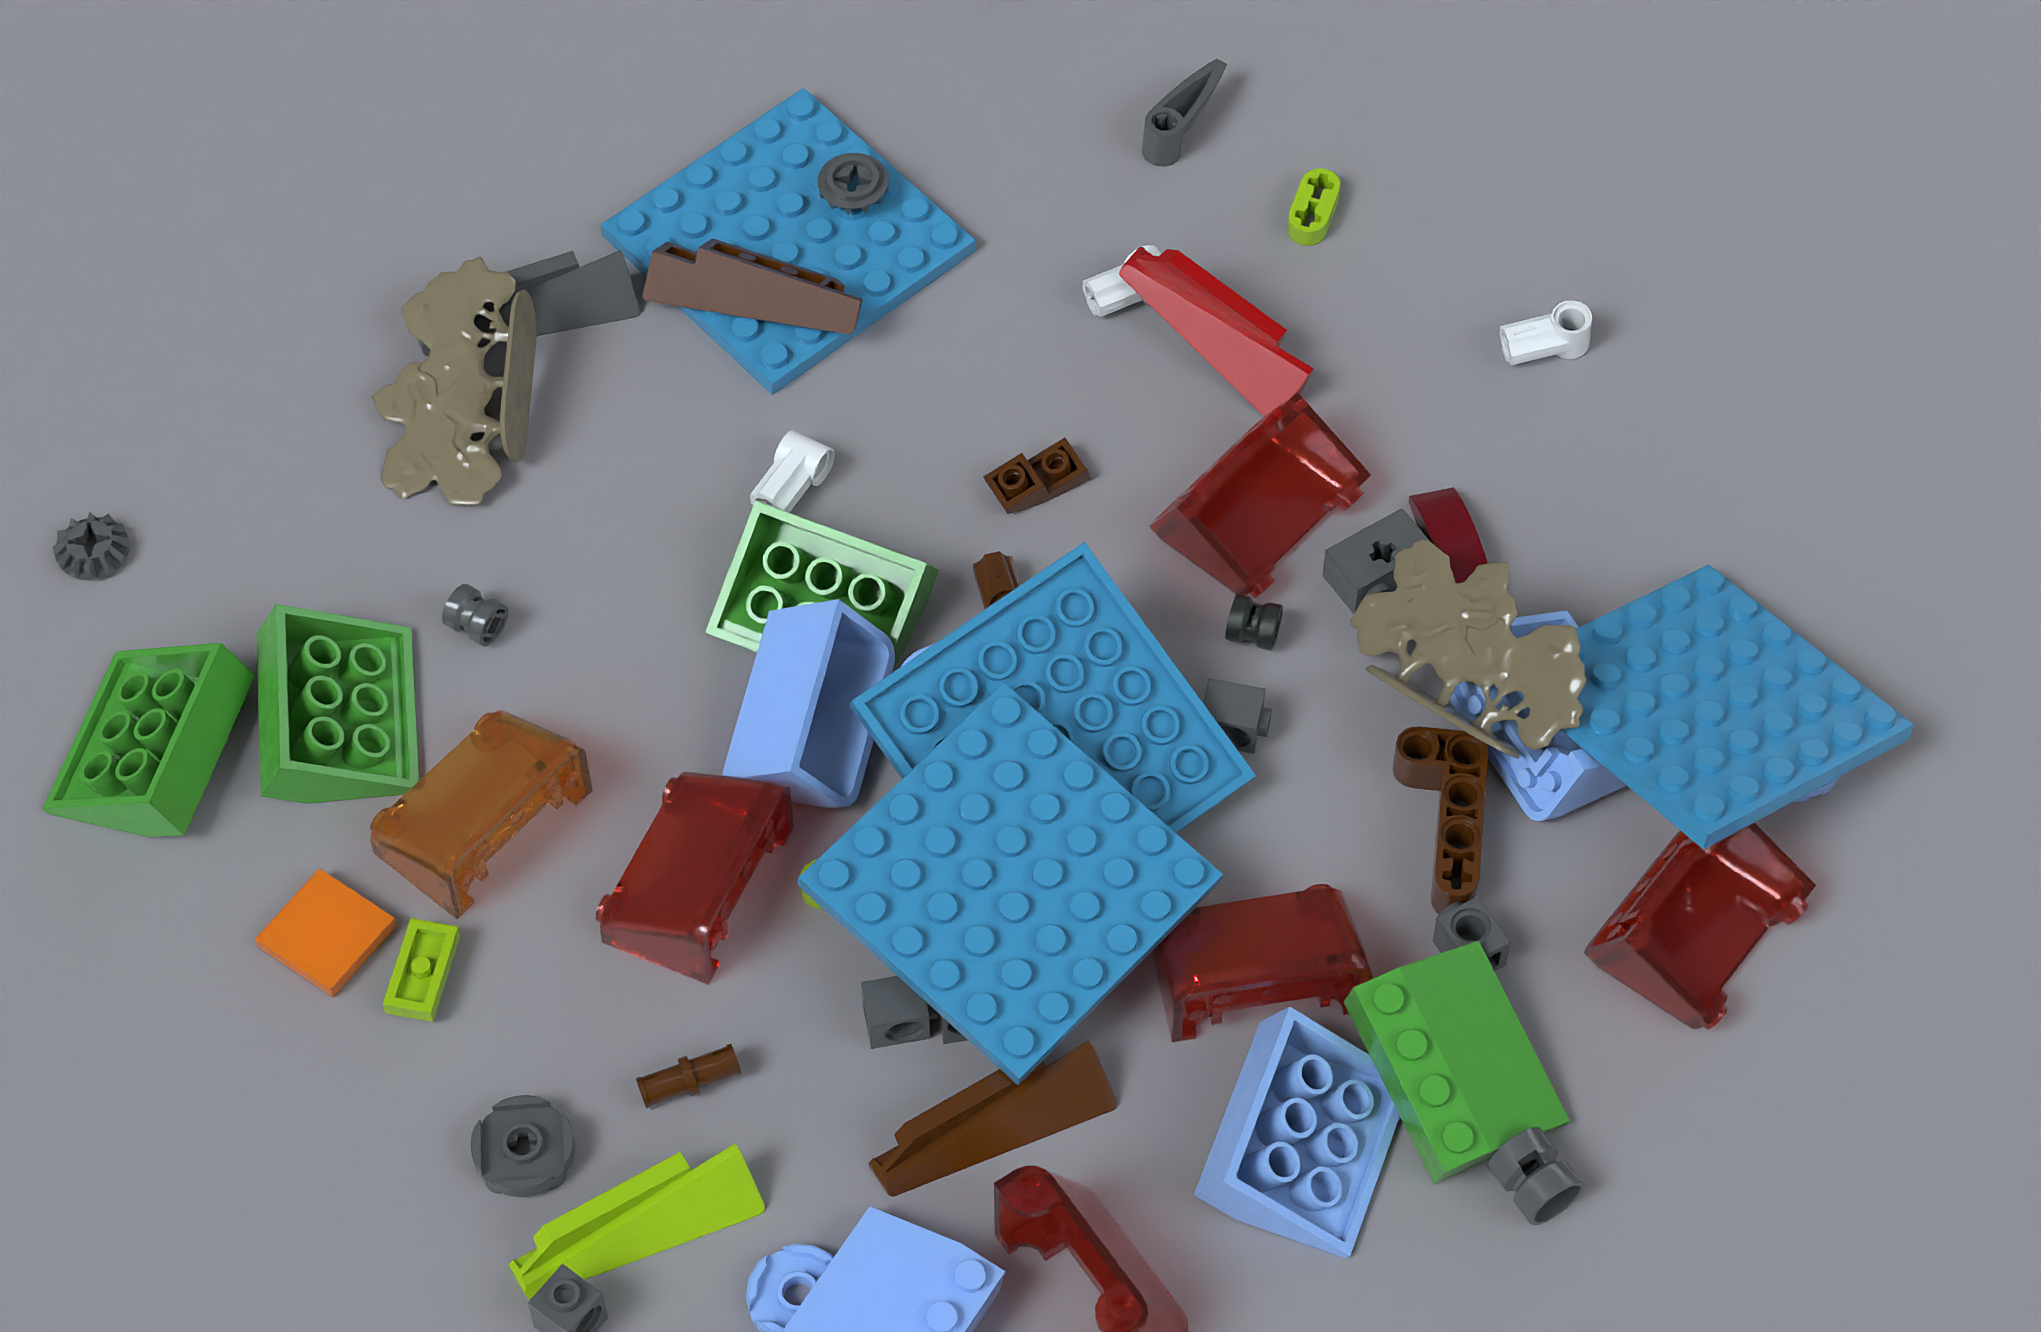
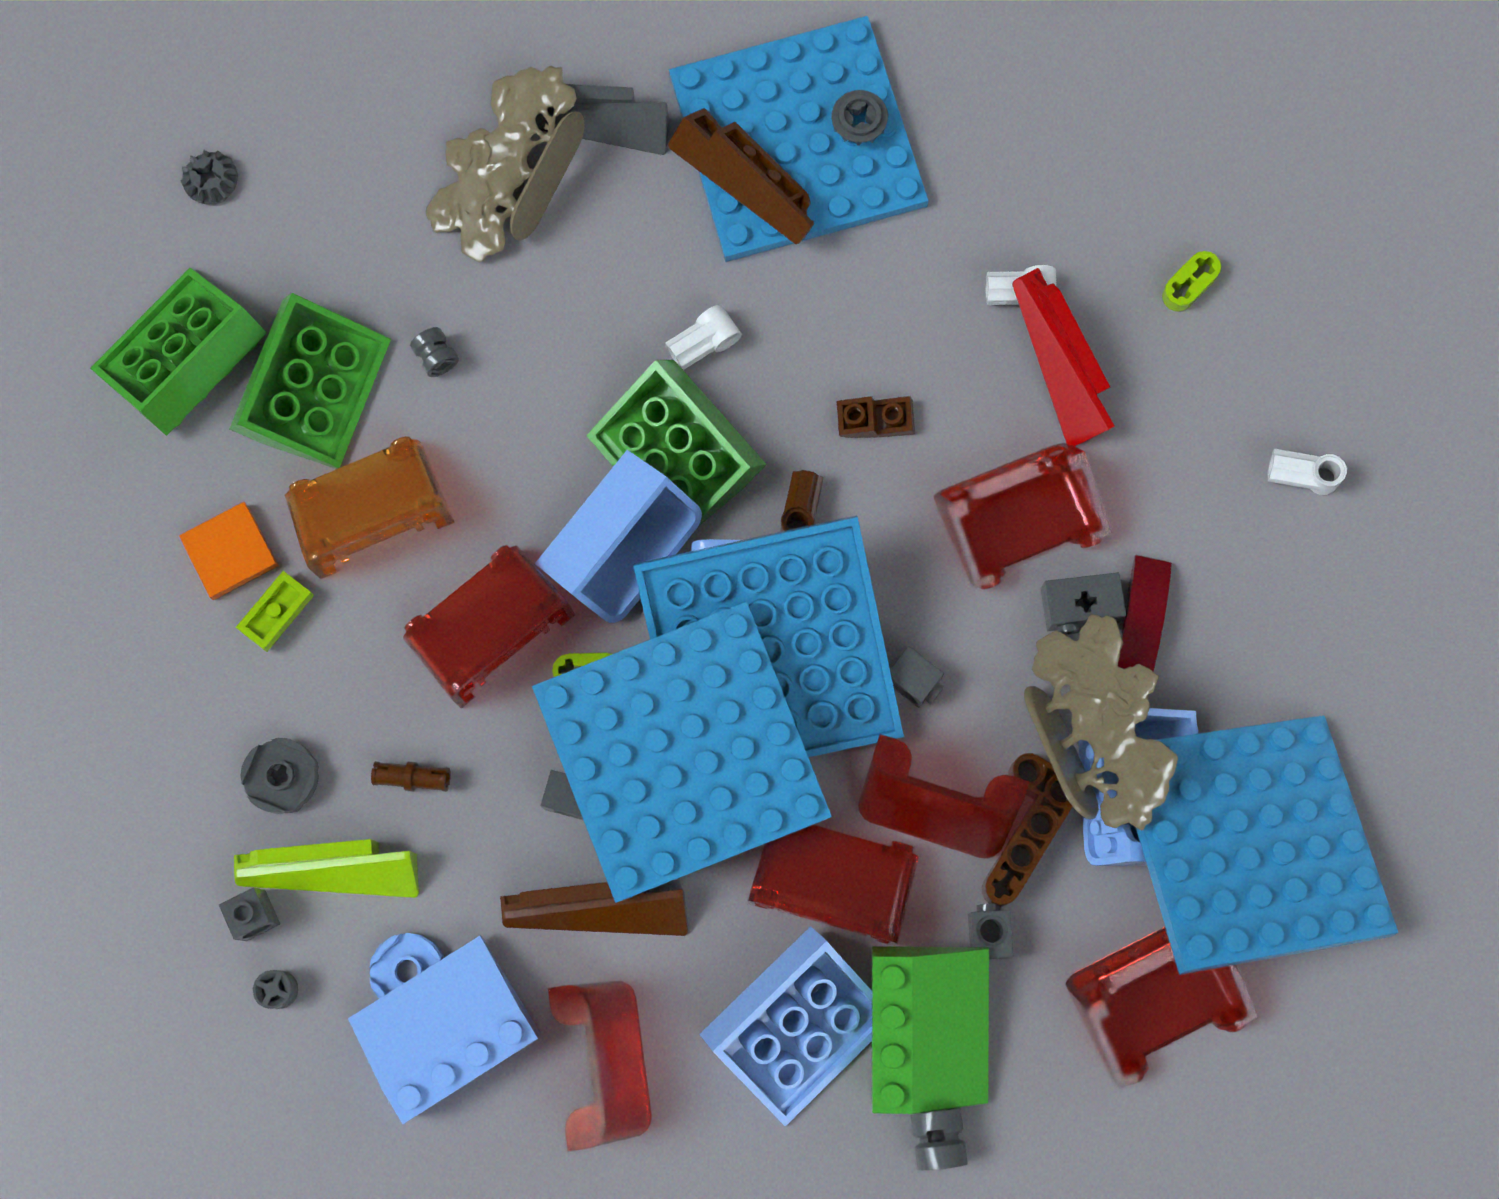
camera: 30 degrees right, 20 degrees up
dark grey piece [1142,58,1227,166] -> none
pearl dark grey wheel [1225,594,1283,651] -> none
none -> clear red windscreen [858,734,1029,859]

